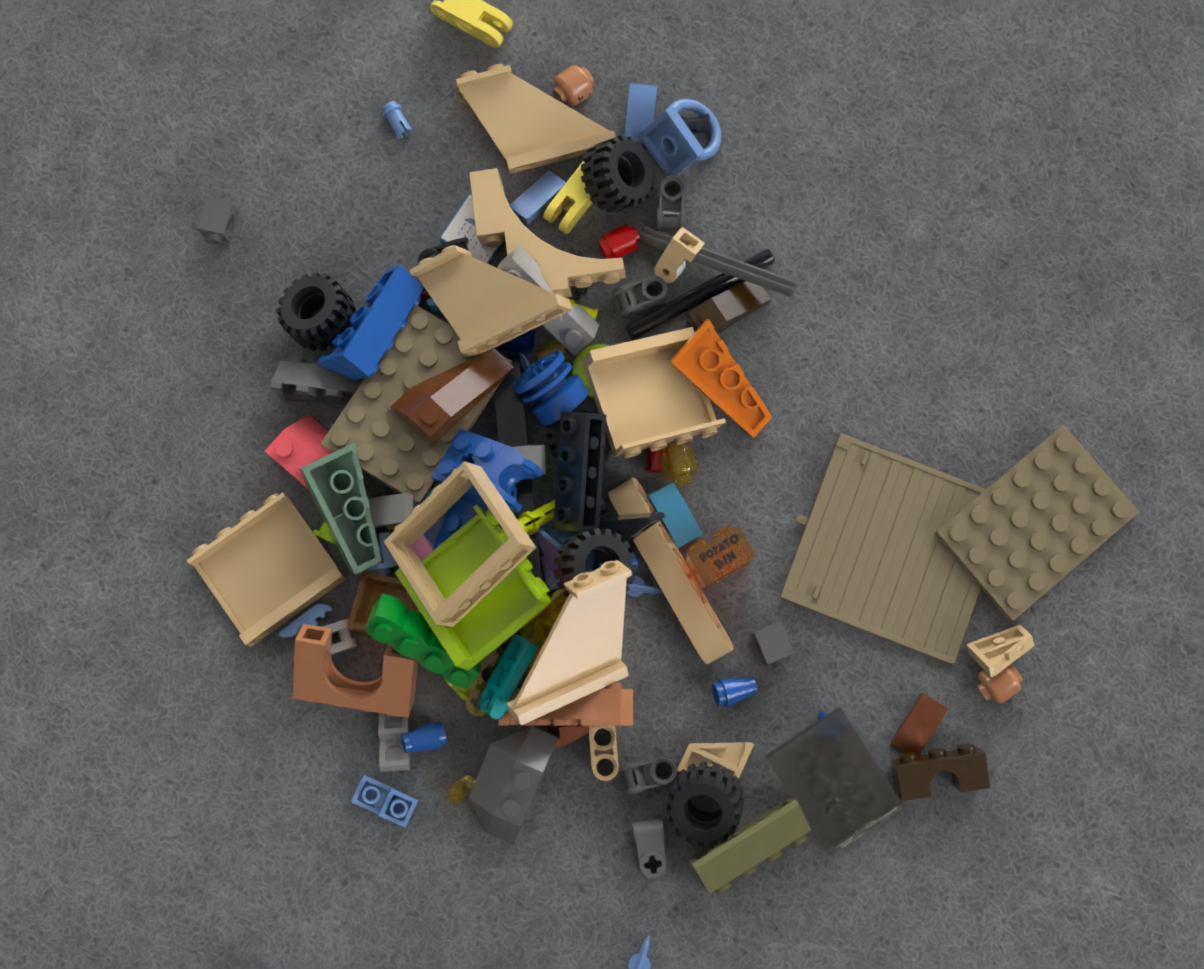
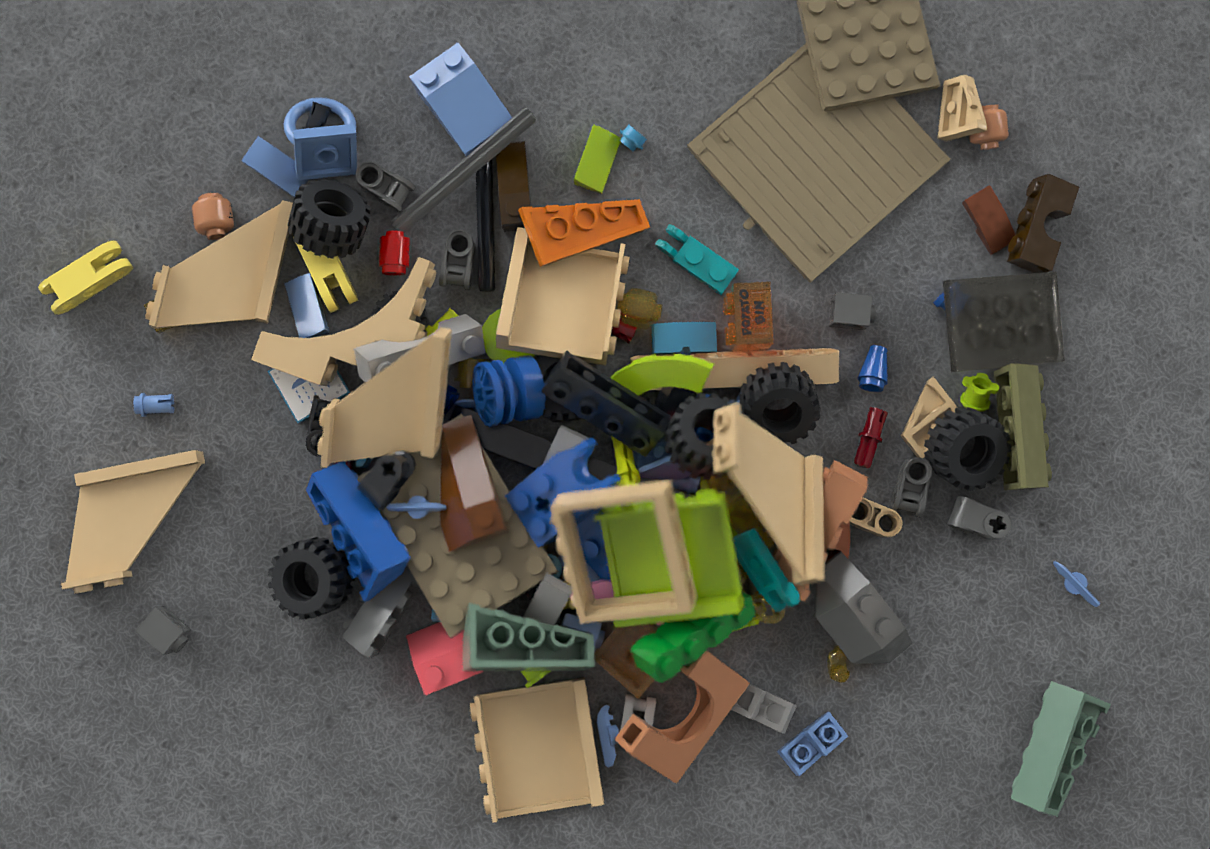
camera: 65 degrees left, 5 degrees up
blue cone [401,721,447,753] -> none
tan leg [654,227,705,283] -> none
none -> tan piece [61,450,205,594]
none -> black piece [357,450,416,510]
none -> medium blue piece [387,496,447,519]
none -> medium blue slope [409,43,512,156]
none -> lime slope [574,124,621,194]
none -> lime tile [610,354,714,396]
none -> dark azure plate [619,124,647,152]
none -> teal hinge [655,224,739,295]
none -> black tyre [739,362,820,445]
none -> dark red axle [854,407,888,469]
none -> lime brick [960,373,999,412]

